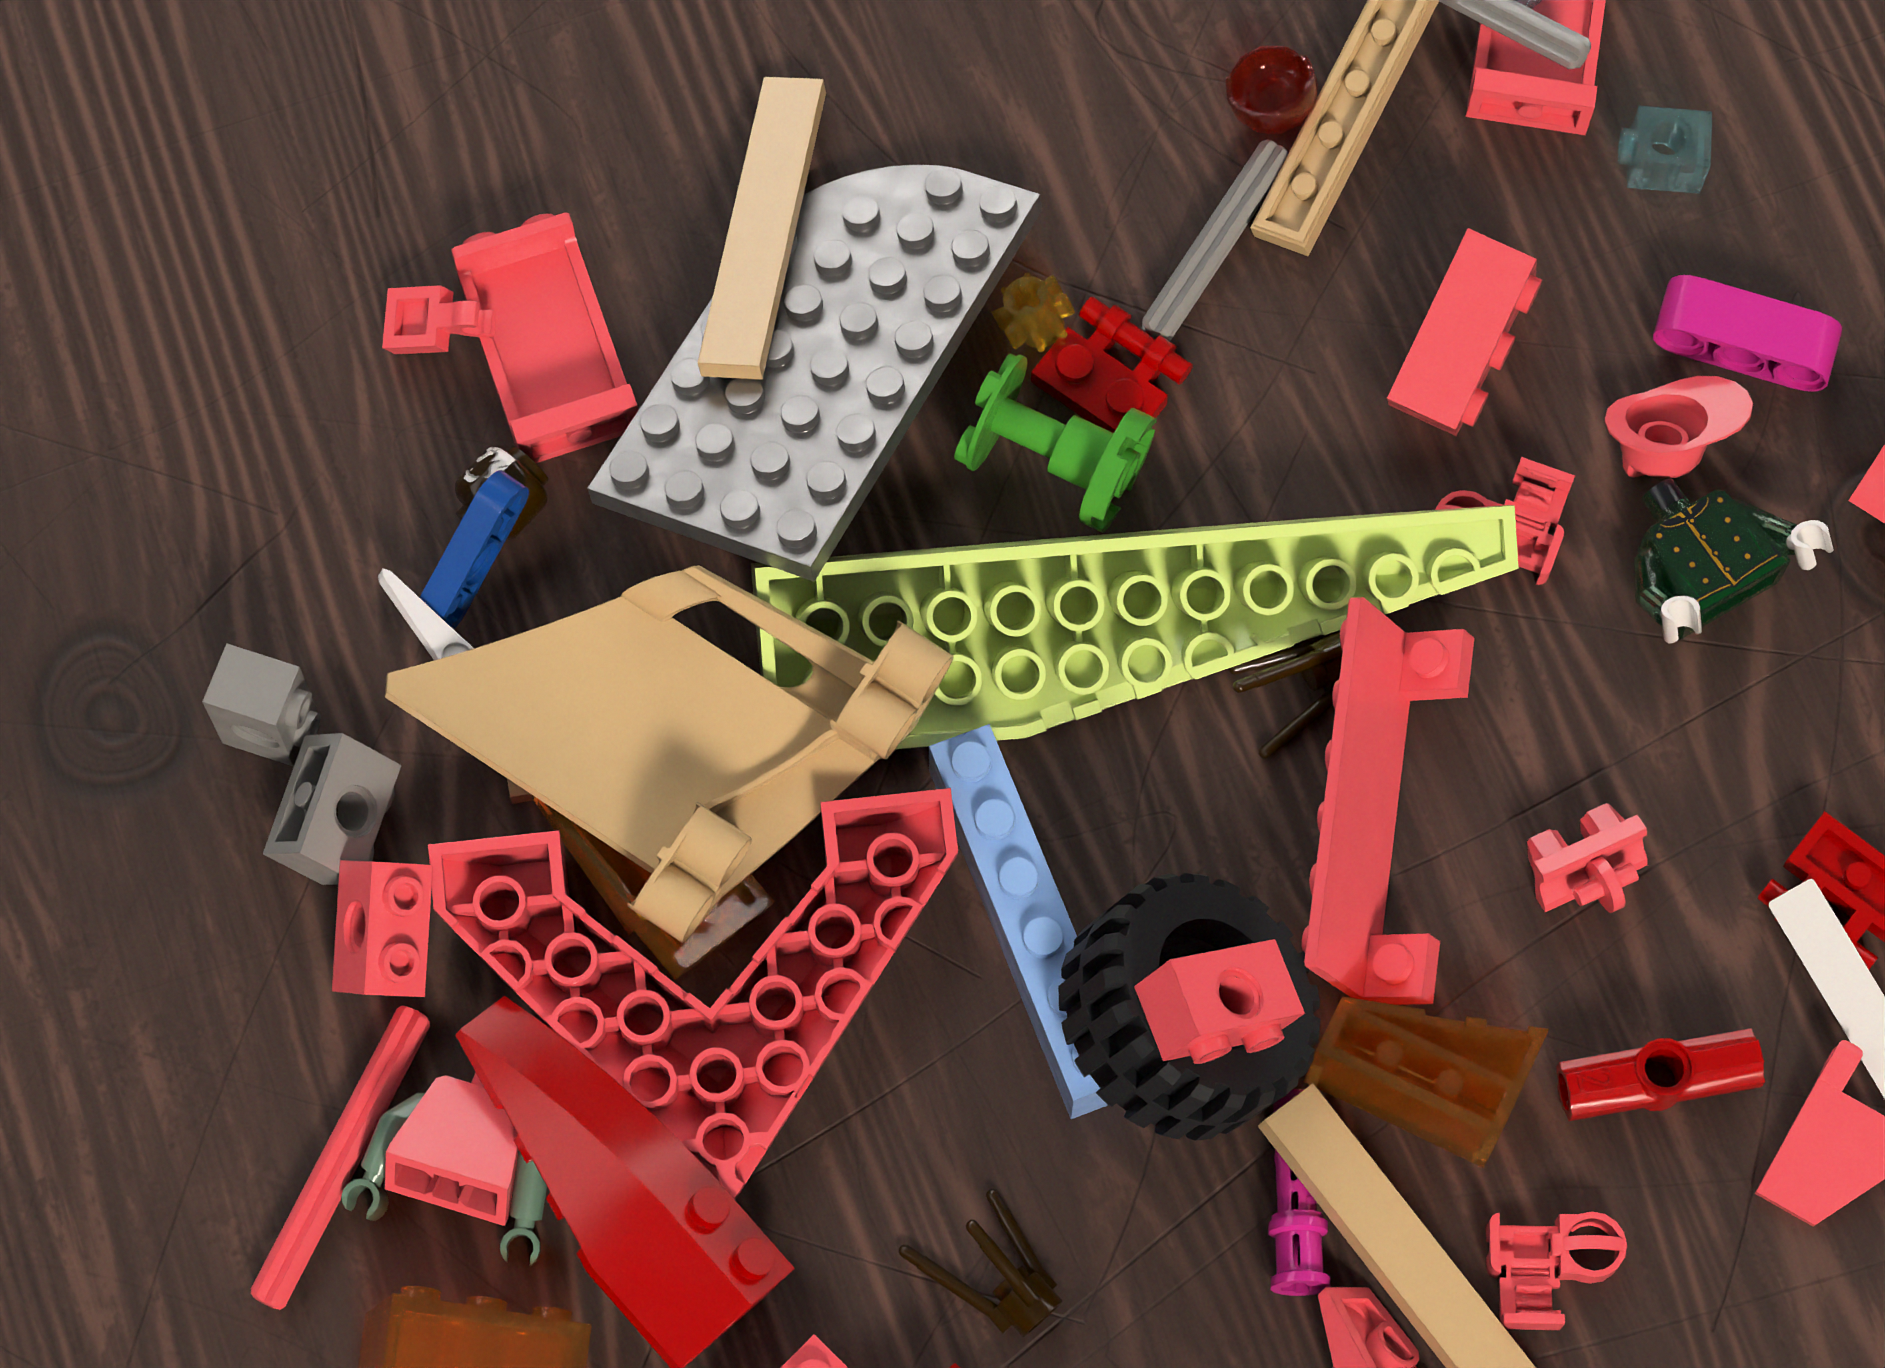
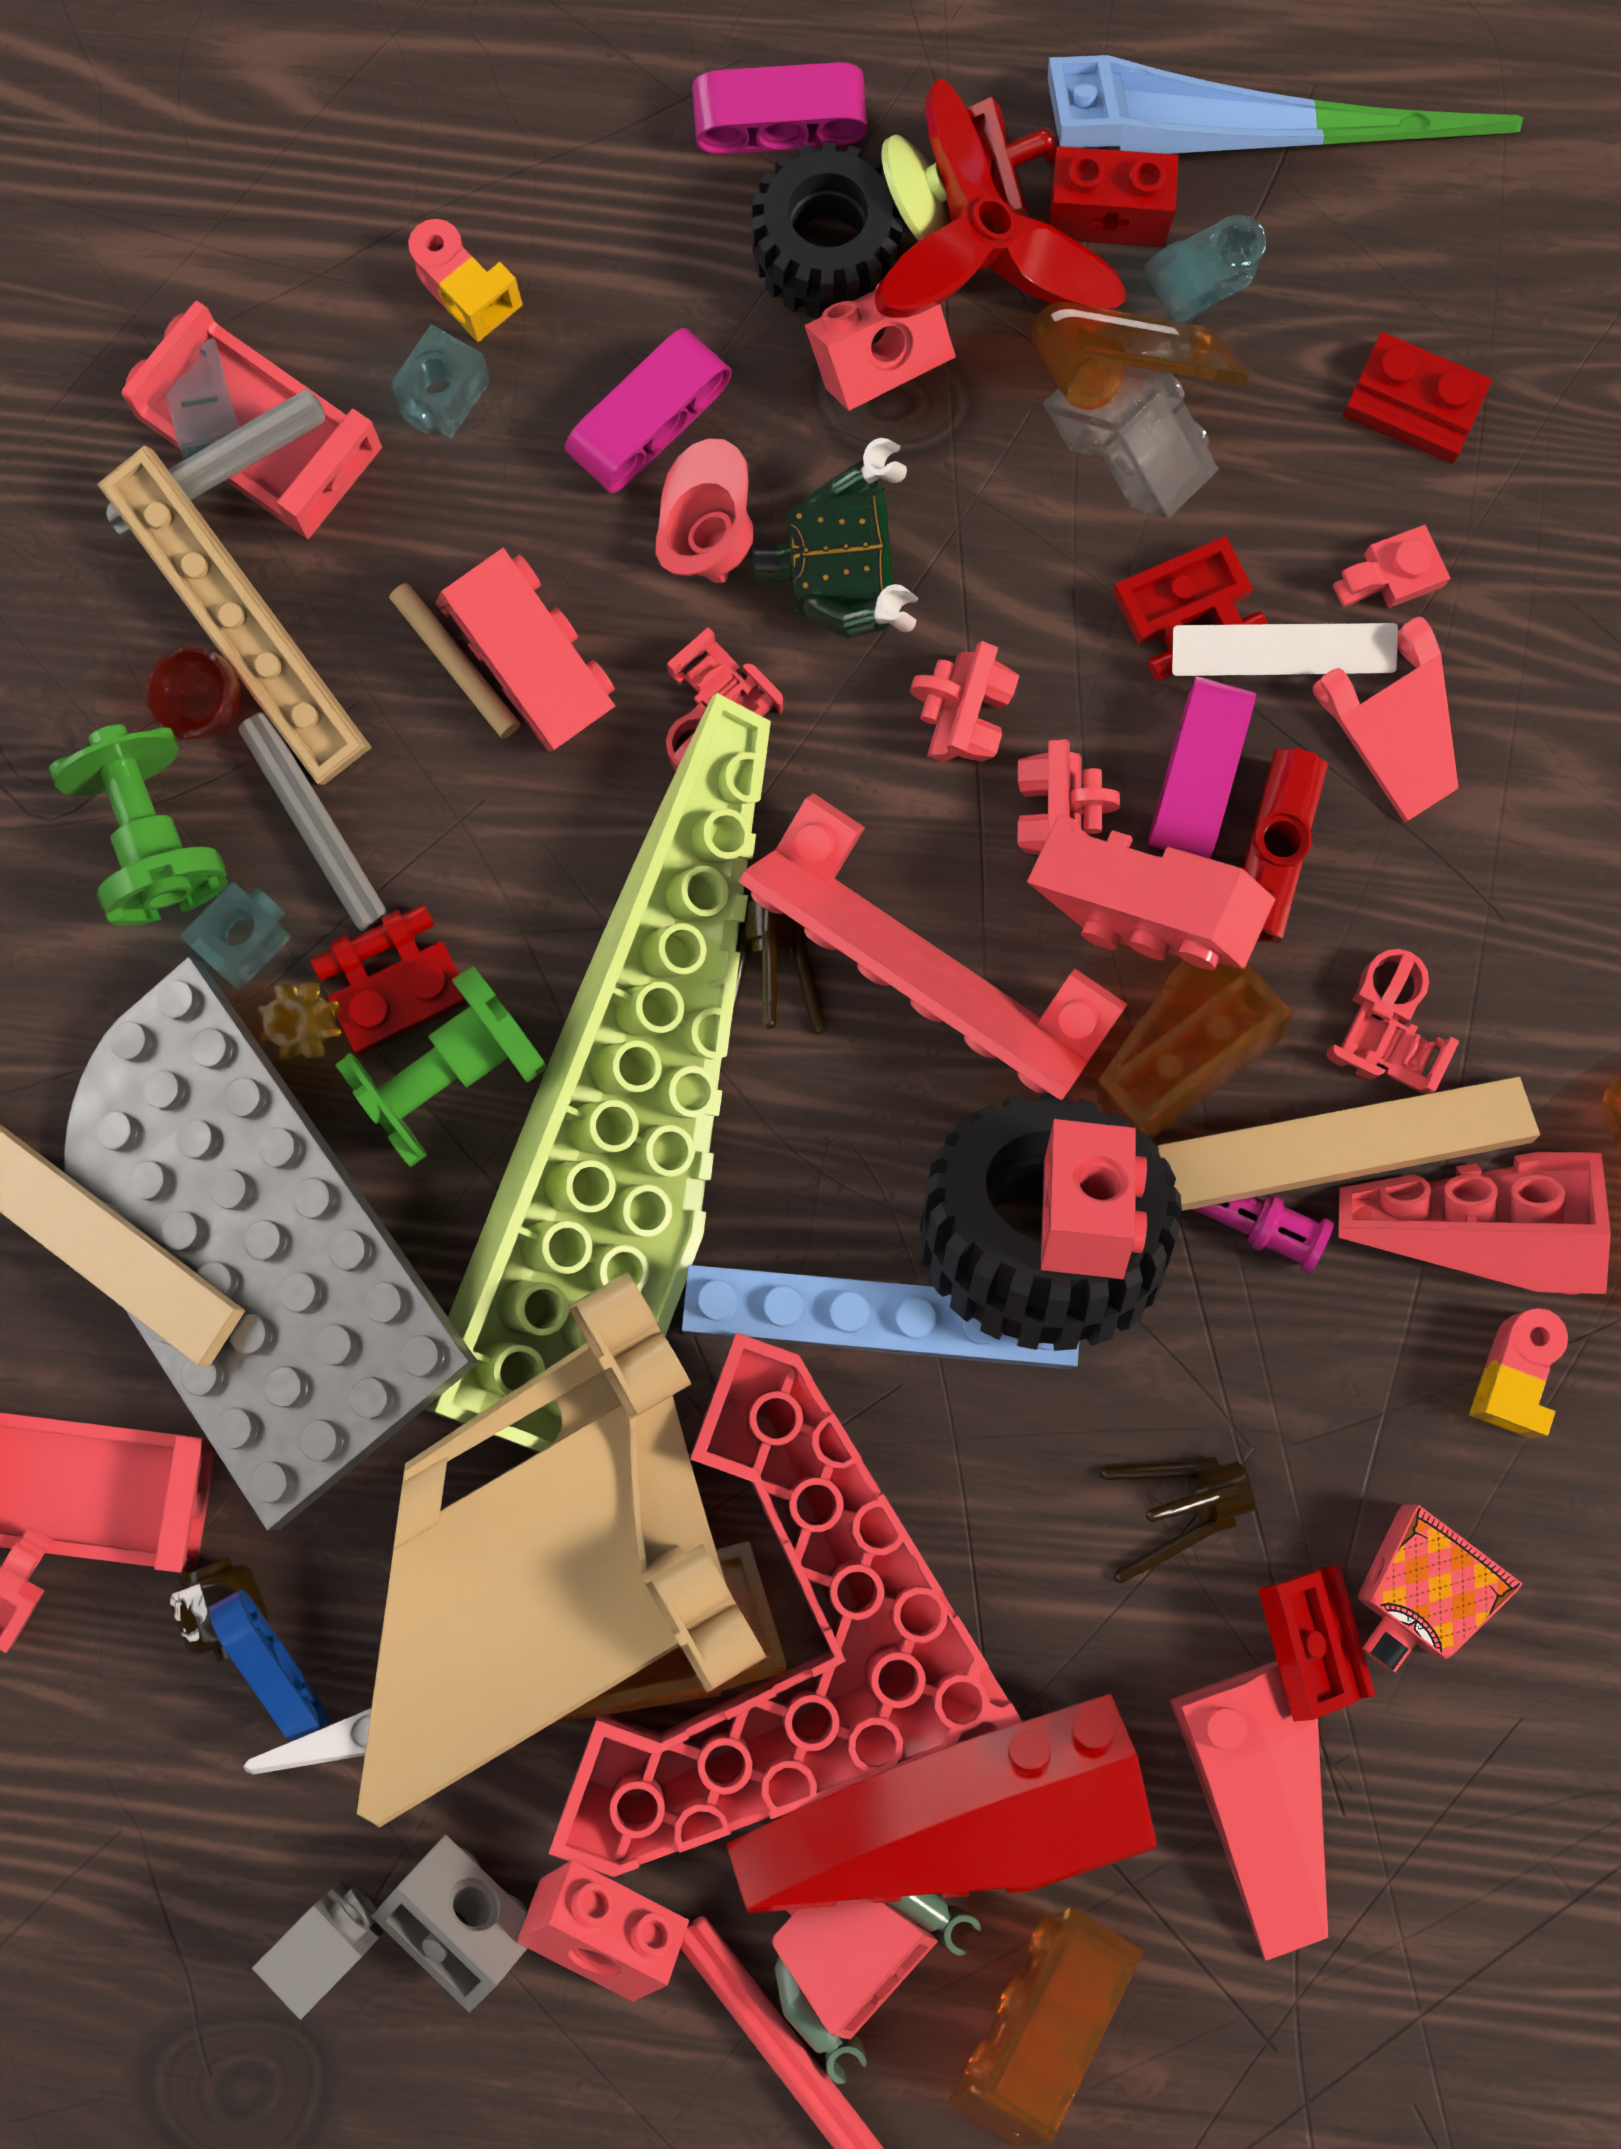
camera: 65 degrees left, 10 degrees up
none -> bright green piece [49,724,228,926]
none -> clear light blue brick [179,881,292,991]
none -> tan bar [389,583,521,739]
none -> leg [408,219,523,343]
none -> coral hips [910,641,1019,763]
none -> coral wedge [1027,814,1275,970]
none -> dark pink beam [1147,676,1256,859]

